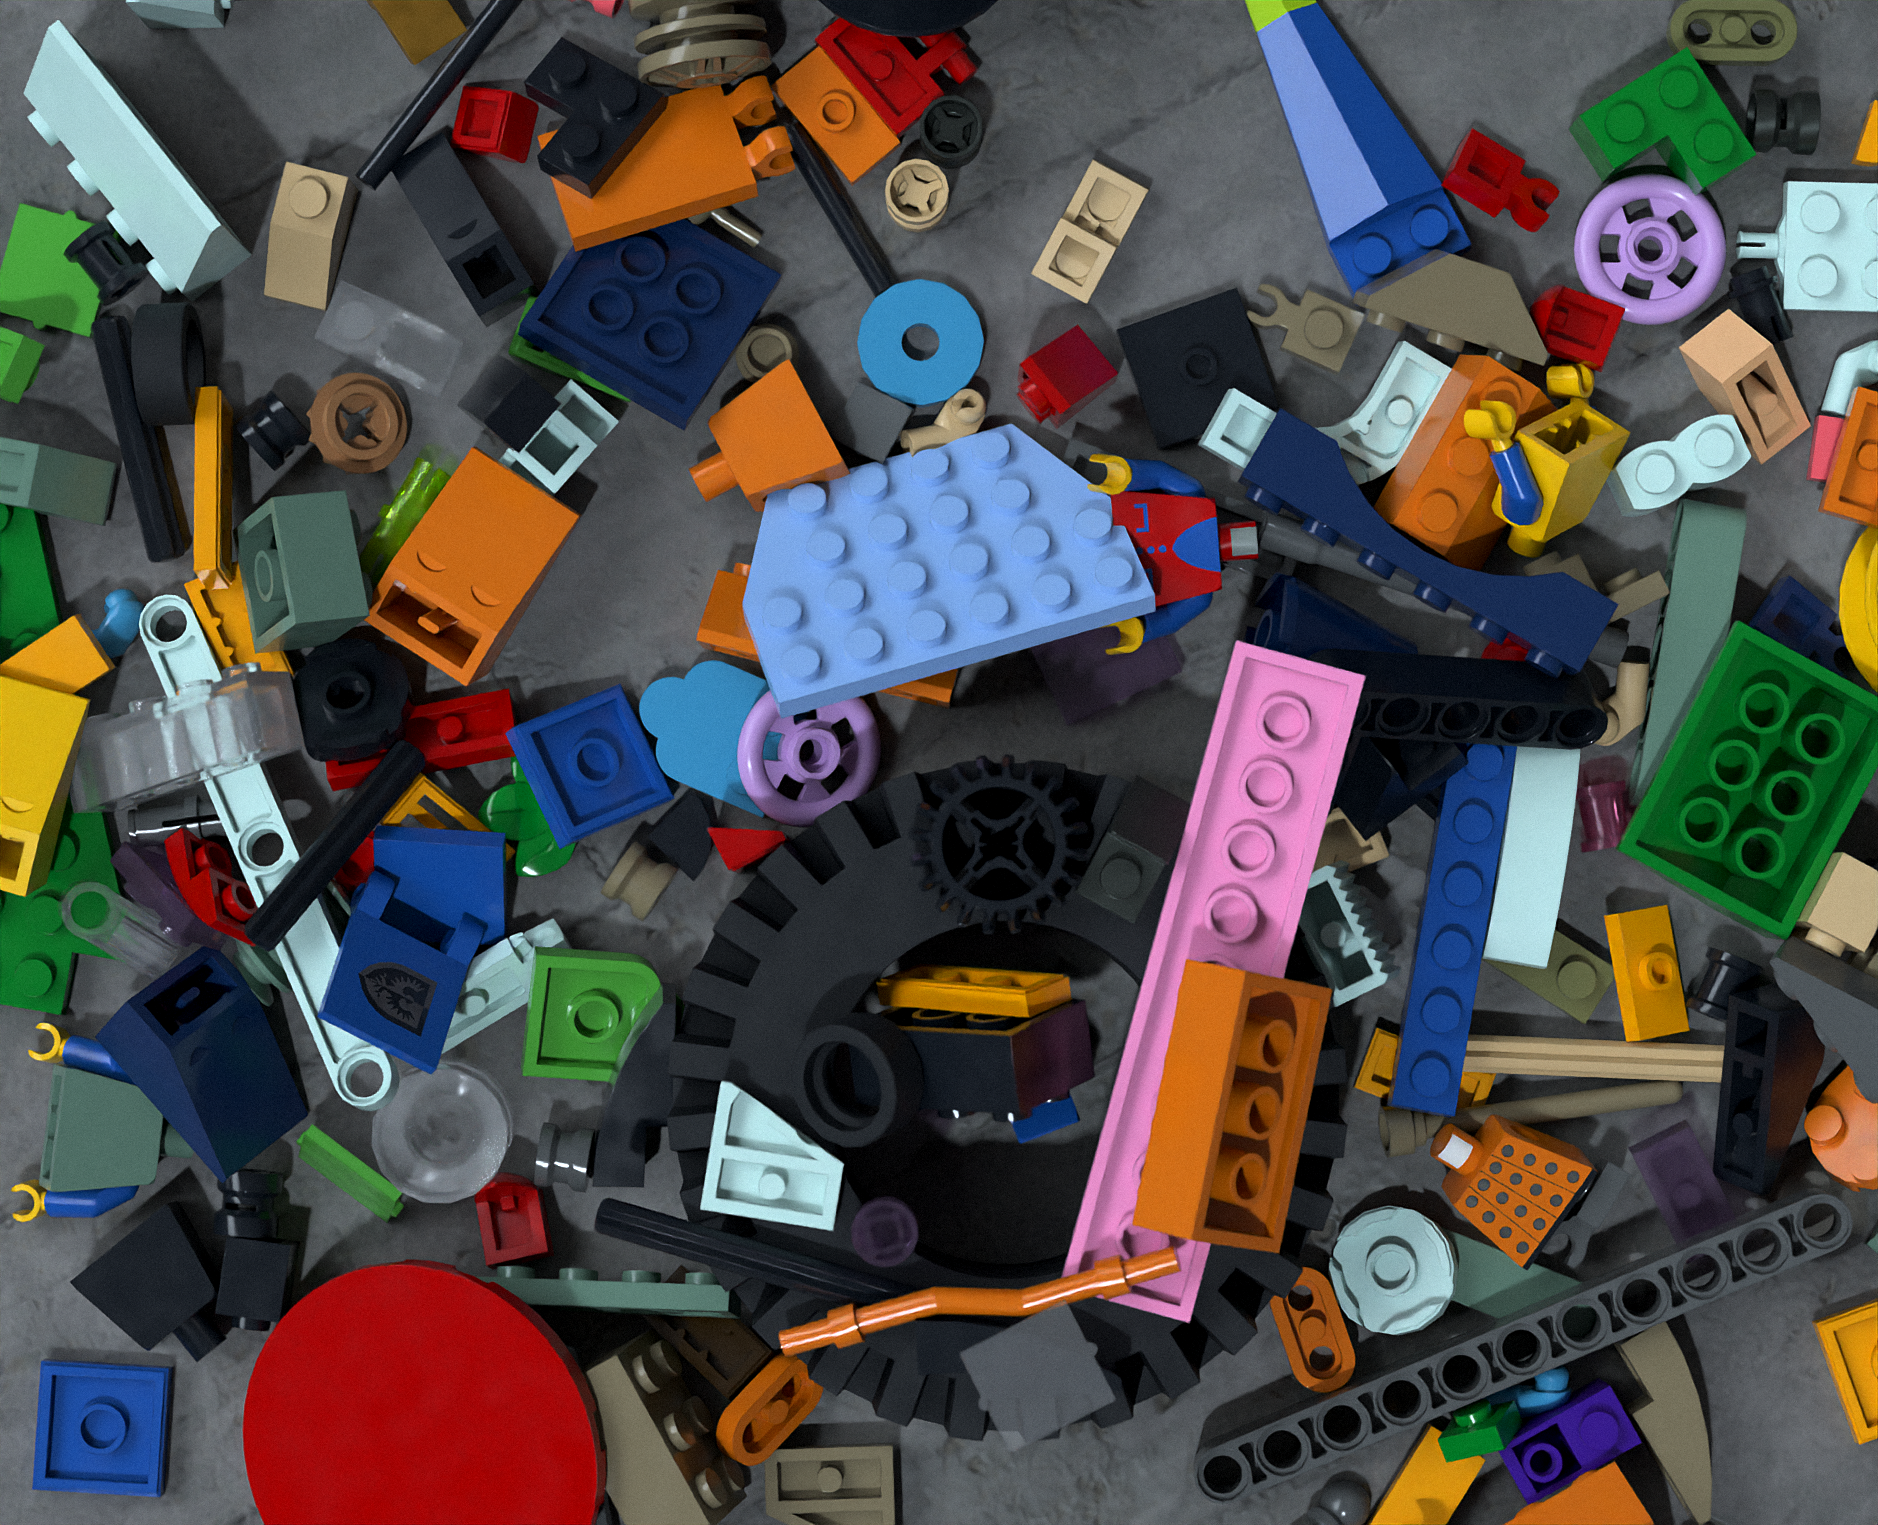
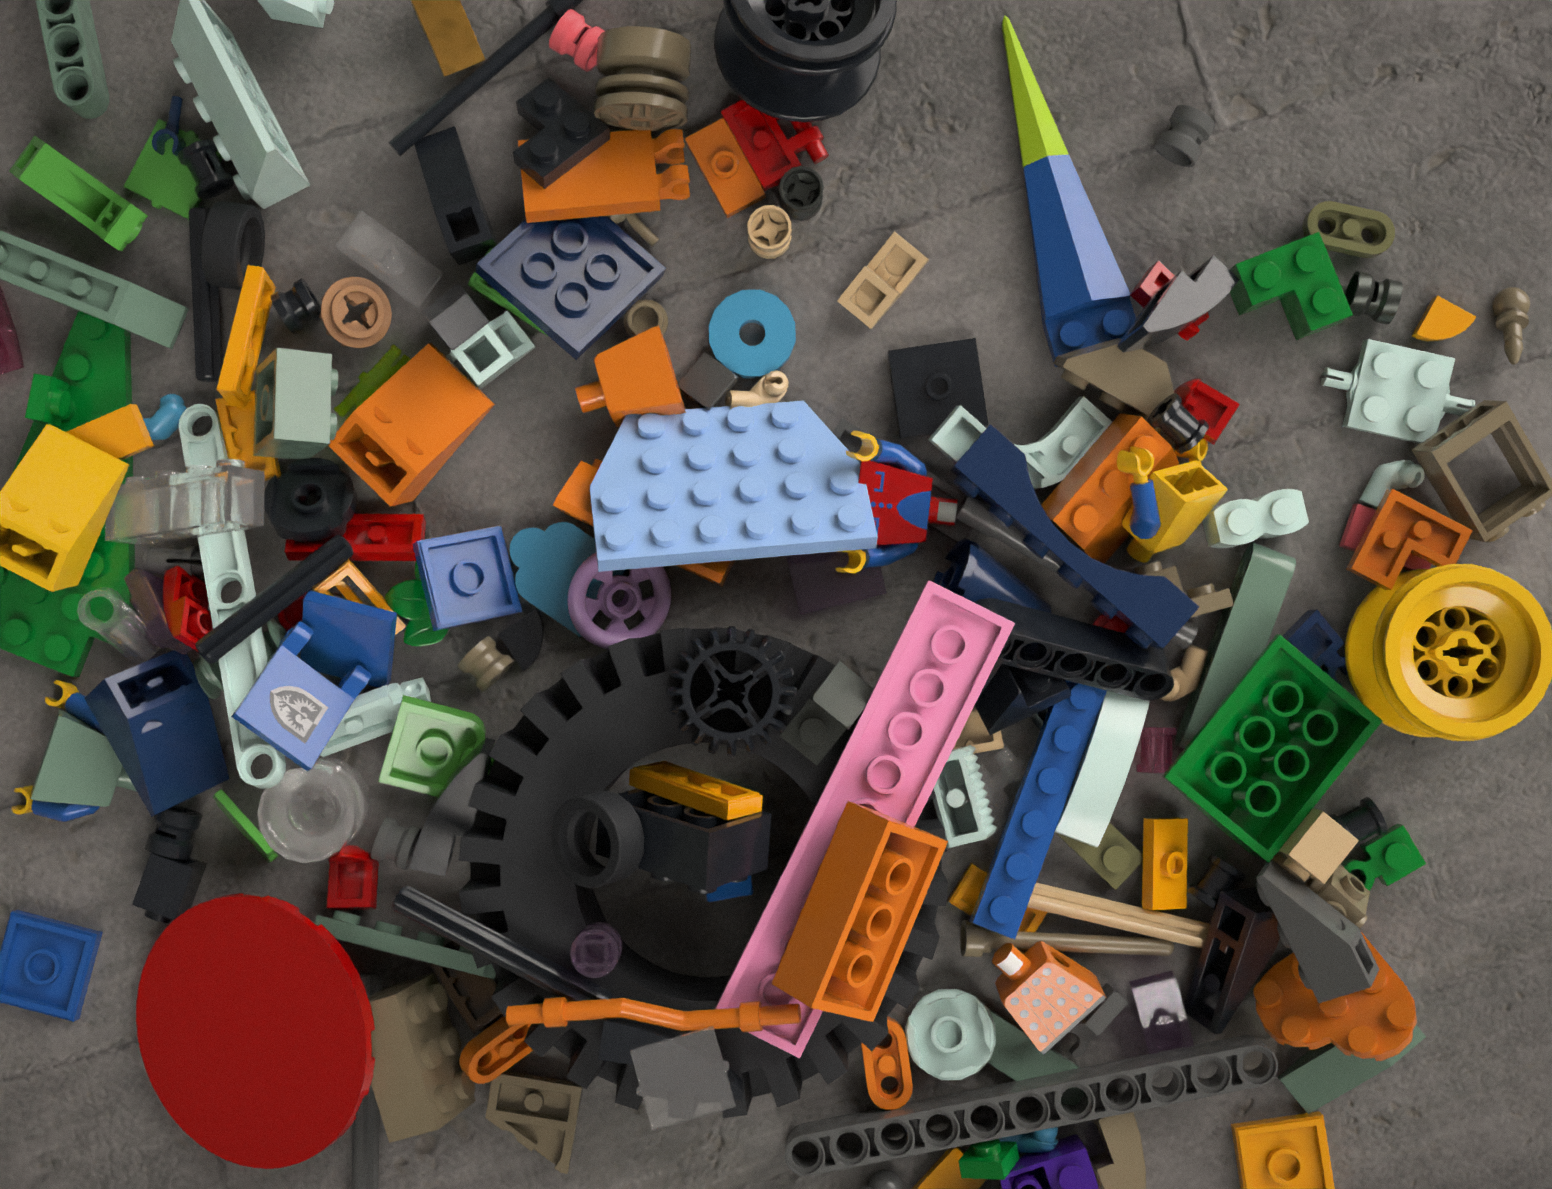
camera: 10 degrees right, 0 degrees up
black torso [70,1200,227,1362] -> none
tan slope [264,162,358,312] -> none
red slope [450,86,538,163] -> none
light aqua wing [700,1080,844,1231] -> none
red slope [707,827,790,873] -> none
black bar [786,122,897,297] -> none
red slope [1016,324,1118,429] -> none
dark tan plate [1247,284,1365,376] -> none
lavender plate [1574,173,1726,325] -> none
light nougat slope [1679,309,1811,465] -> none
black pin [1728,266,1794,345] -> none
none -> dark blue hand [152,96,186,156]
none -> slope [1117,256,1240,353]
none -> black bush [1147,393,1209,454]

